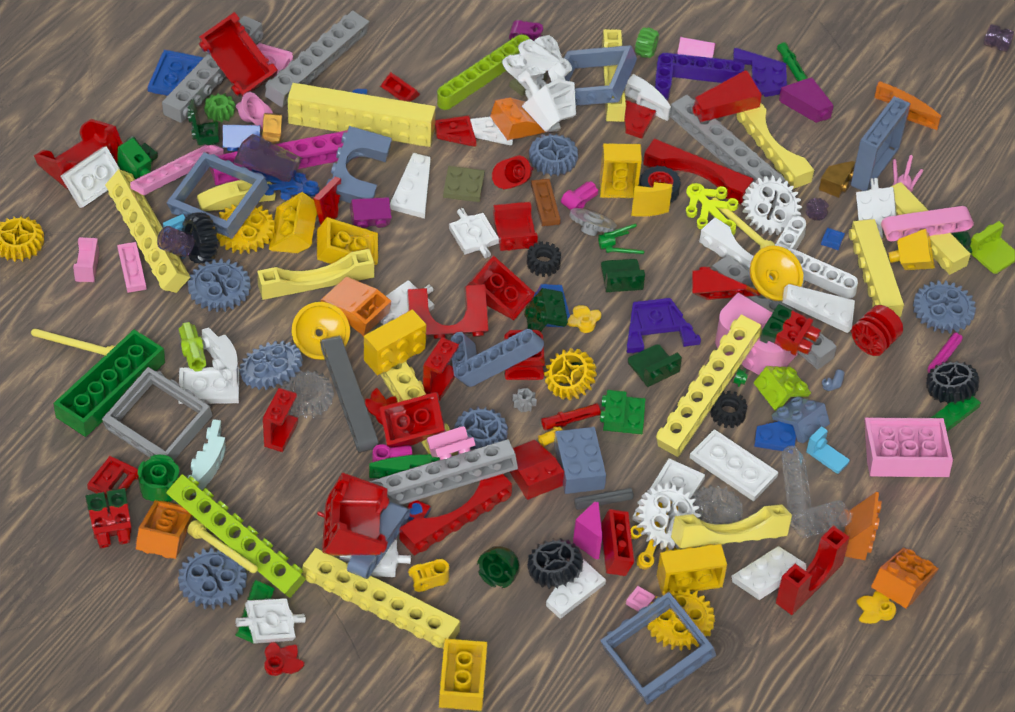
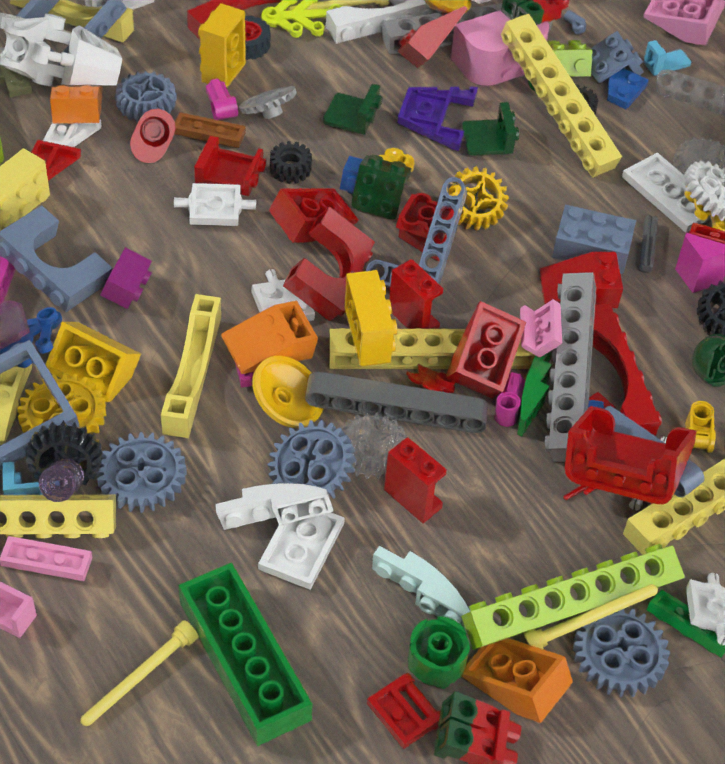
camera: 65 degrees left, 0 degrees up
light grey window [102,367,213,461] -> none
lime piece [179,322,206,372] -> none
red wing [313,177,341,225] -> none
yellow slope [317,217,378,265] -> none
white wing [390,153,431,218] -> none
olive plate [443,166,485,202] -> none
sand blue gear [454,407,508,450] -> none
light grey gear [512,388,537,412] -> none
yellow pin [538,426,562,447] -> none
red pin [541,403,601,431] -> none
green plant [598,224,644,254] -> none
green plate [600,390,646,435] -> none
red wing [624,100,656,139] -> none
yellow slope [631,182,673,217] -> none
white plate [690,429,778,501] -> none

